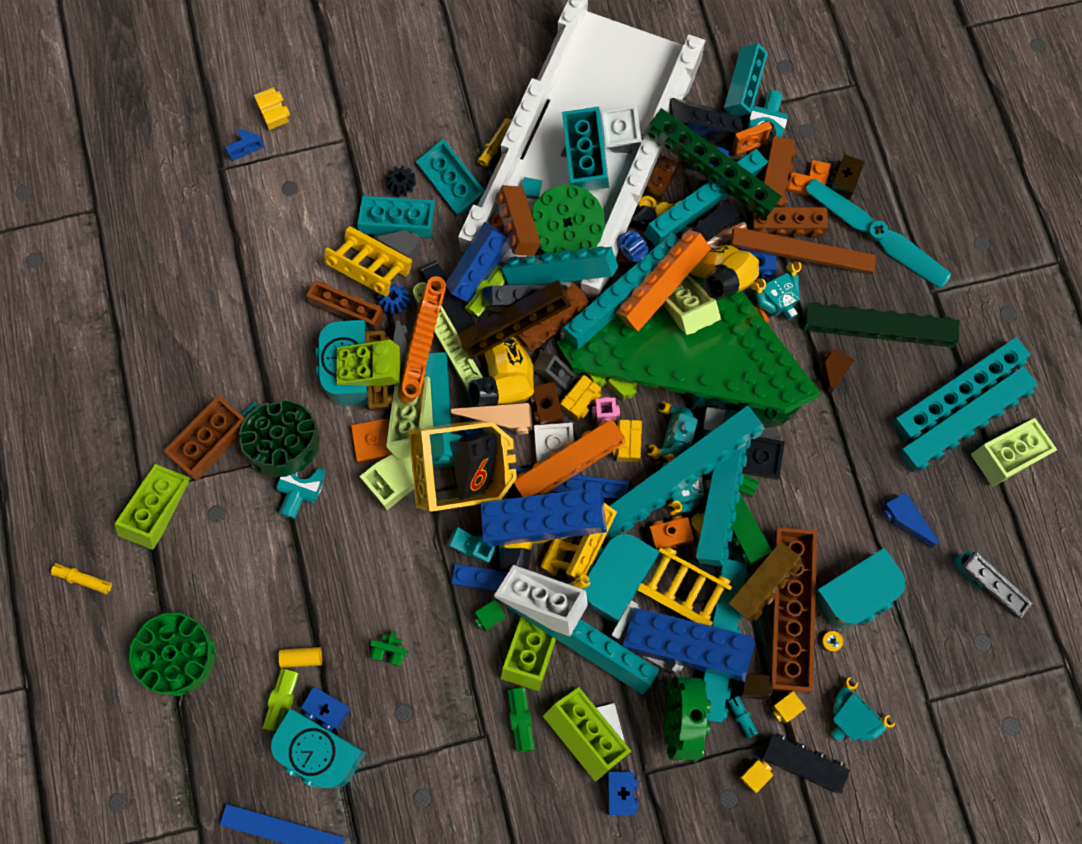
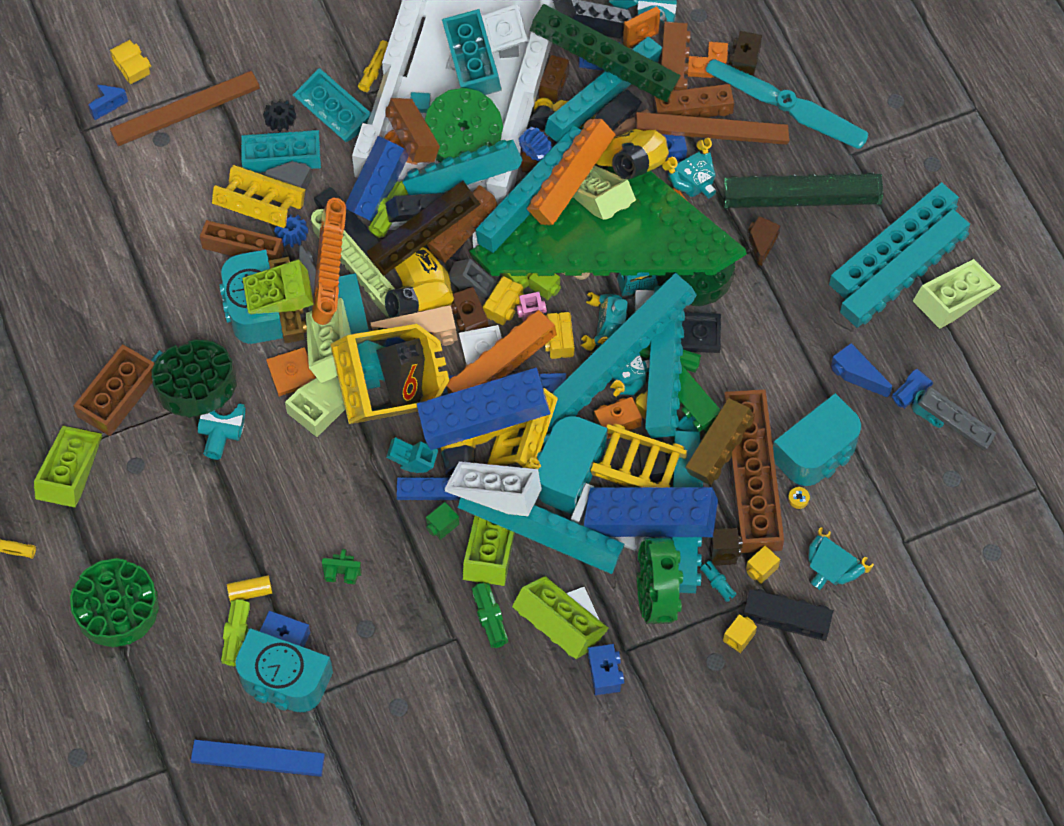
camera: 10 degrees left, 10 degrees down
none -> dark orange tile [110,71,260,146]
none -> blue piece [892,369,933,409]

